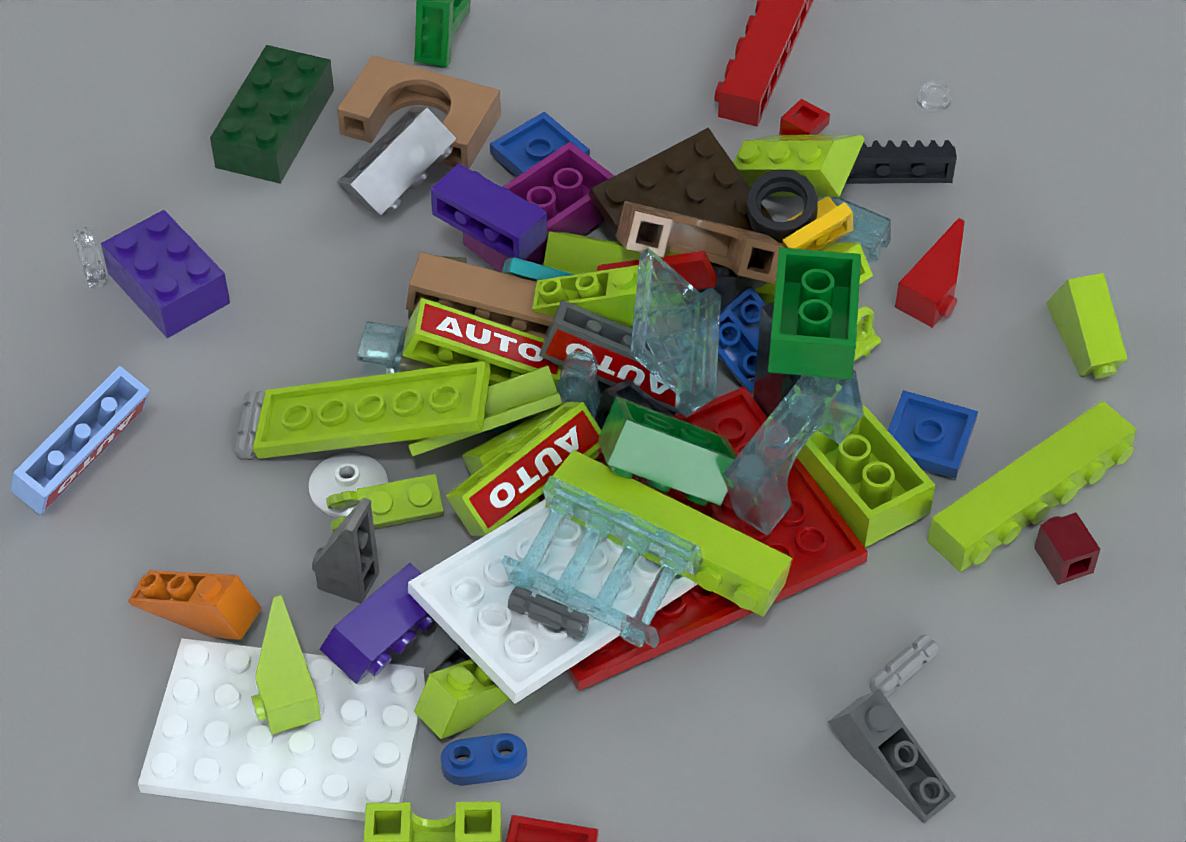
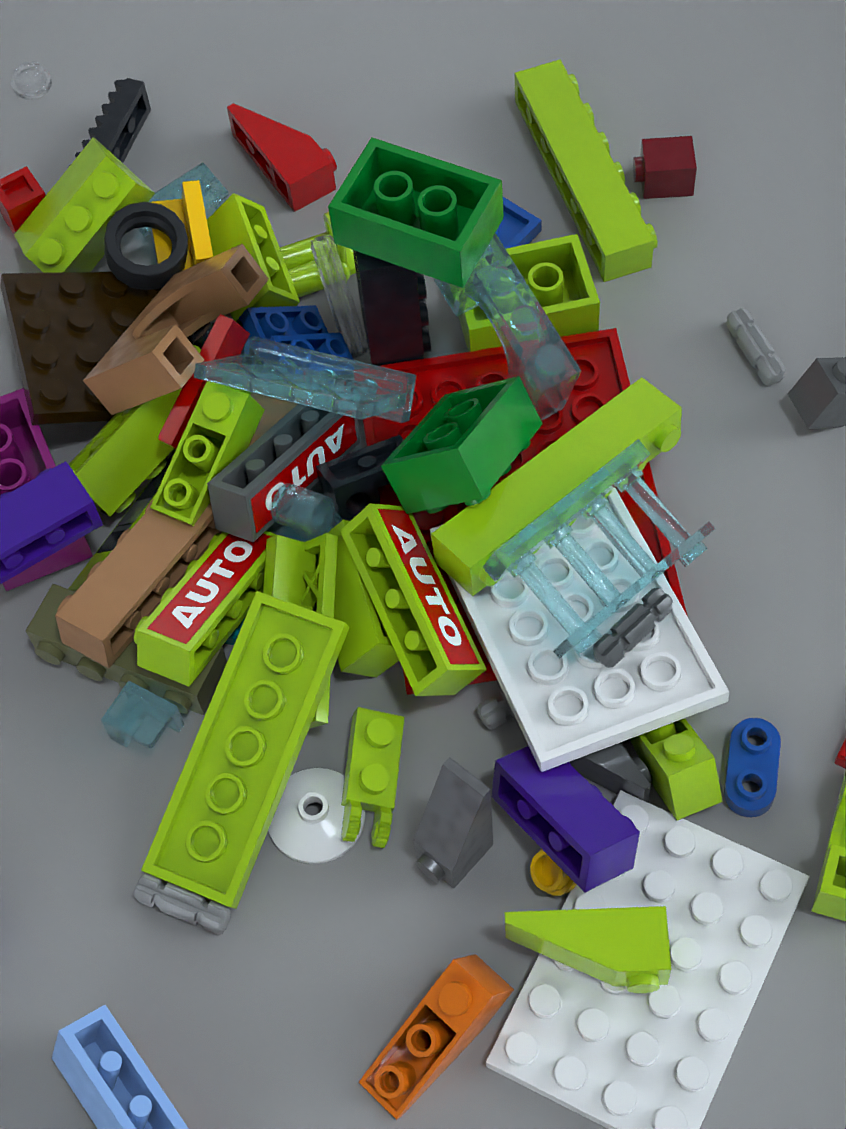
camera: 65 degrees left, 10 degrees up
teal tile [502,257,575,282] -> none
lime slope [1046,273,1128,379] -> none

